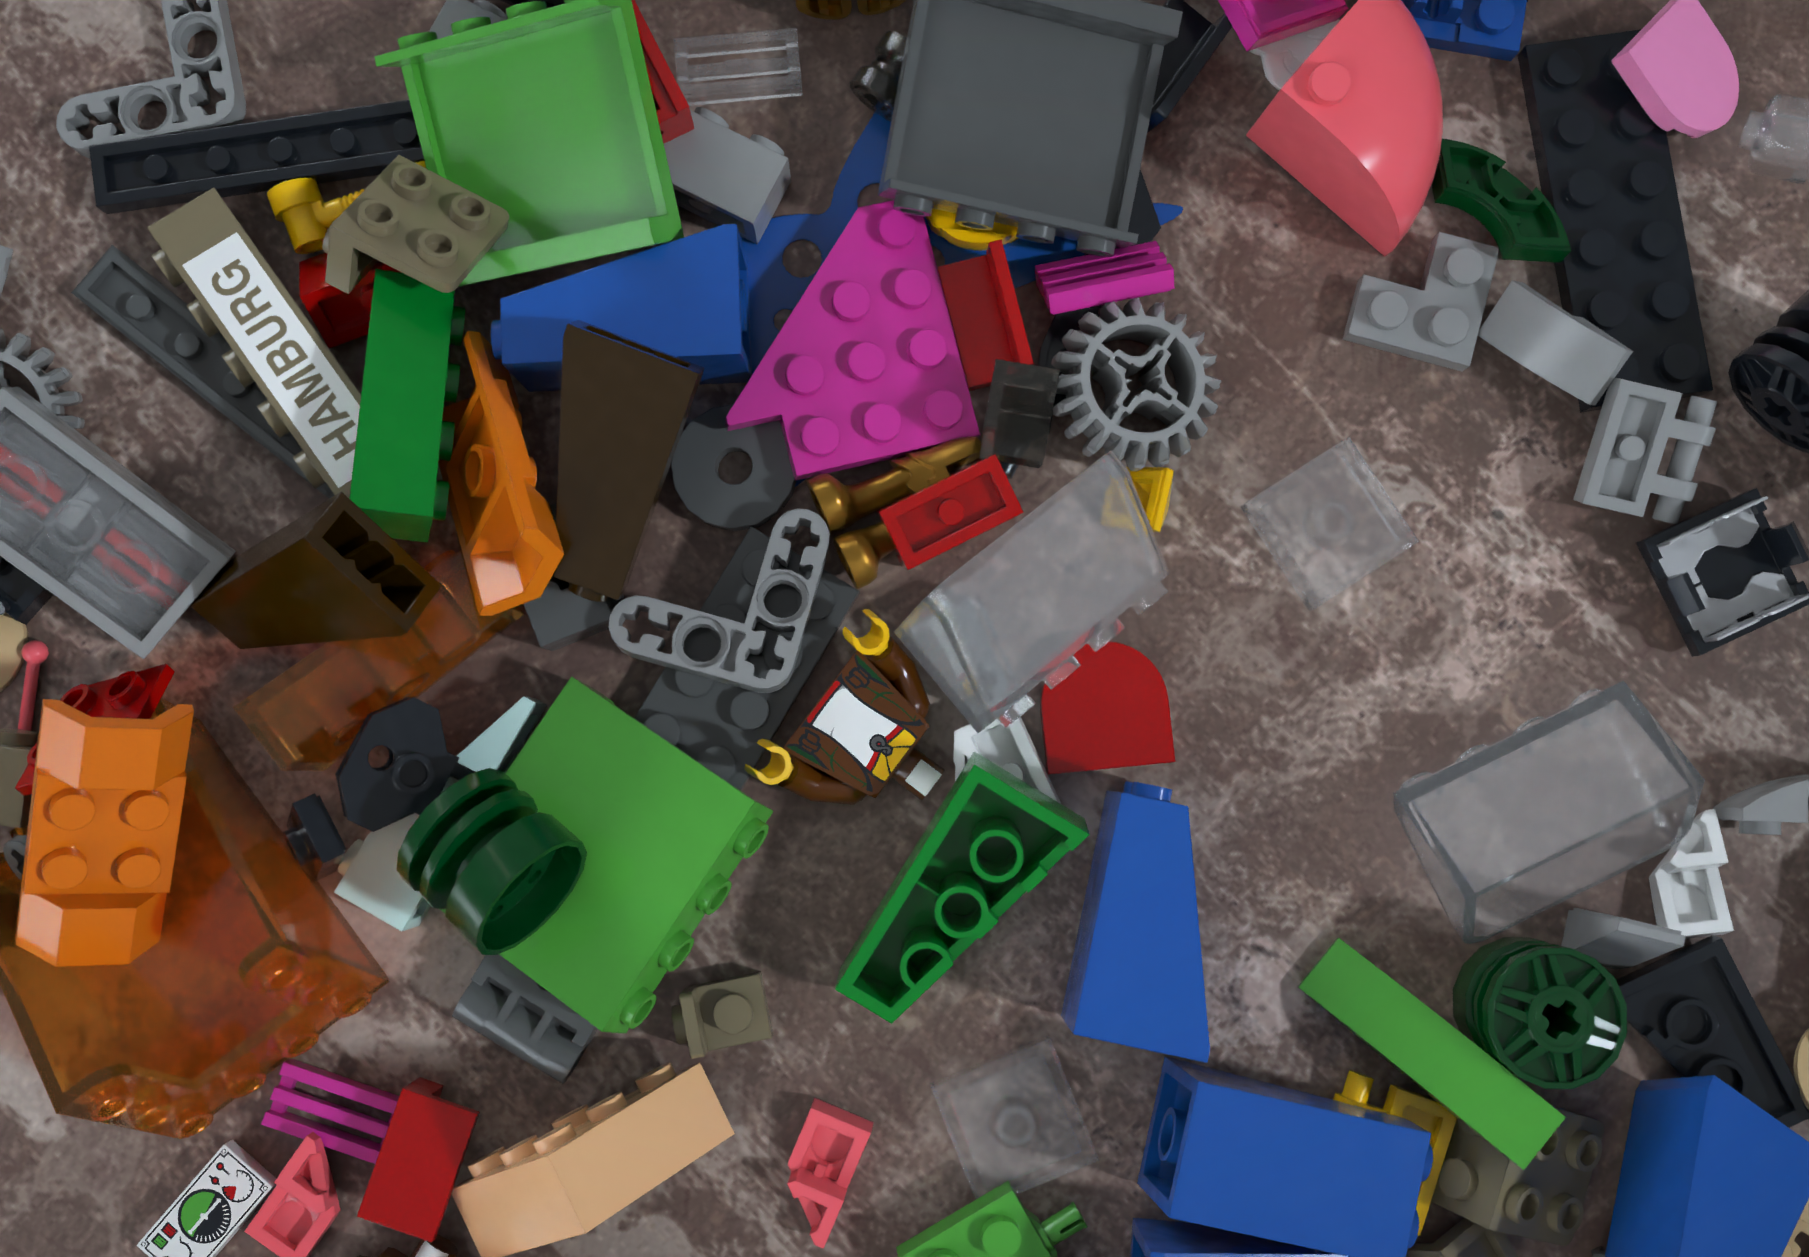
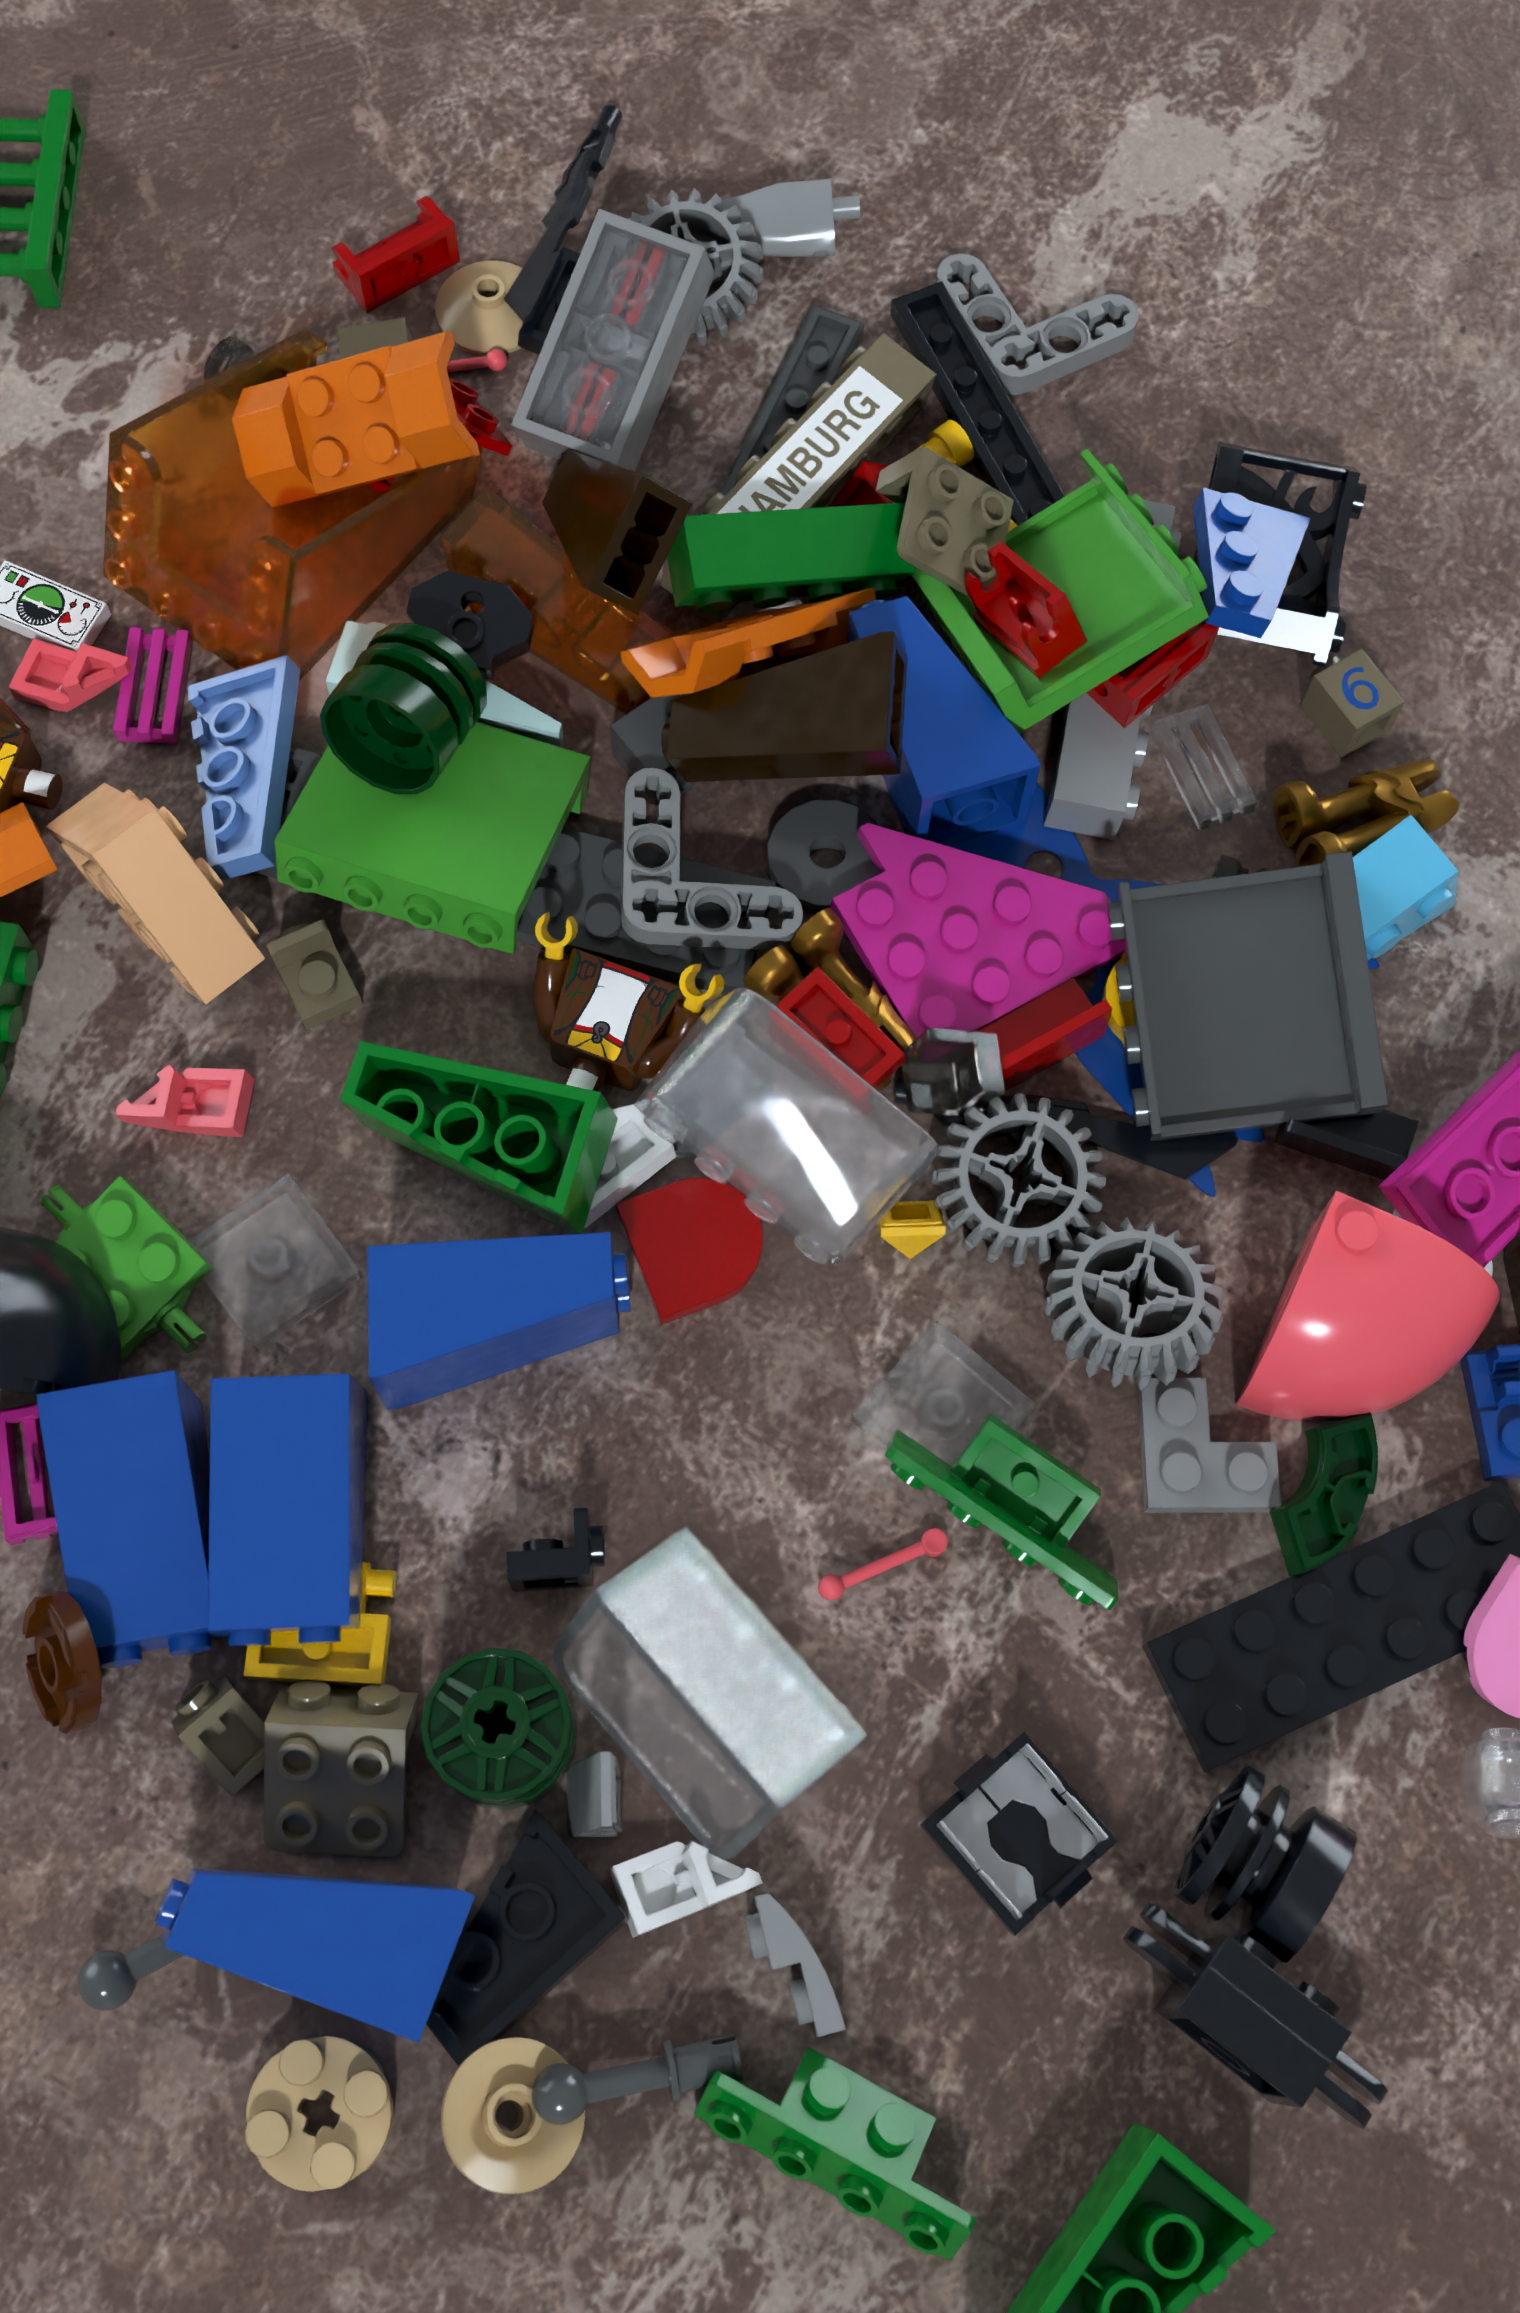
camera: 75 degrees right, 15 degrees down
black plate [283,793,346,881] -> none
red panel [357,1077,480,1243] -> none
dark pink tile [1035,241,1175,315] -> none
bright green slope [1298,938,1566,1170] -> none
light grey slope [1478,280,1633,405] -> none
light grey plate [1573,378,1718,524] -> none
none -> medium blue wing [187,655,301,881]
none -> black bracket [507,1508,605,1592]
none -> coral hinge [818,1528,948,1601]
none -> green bracket [885,1413,1119,1610]
none -> red hinge [964,541,1087,679]
none -> light grey gear [1045,1216,1224,1391]

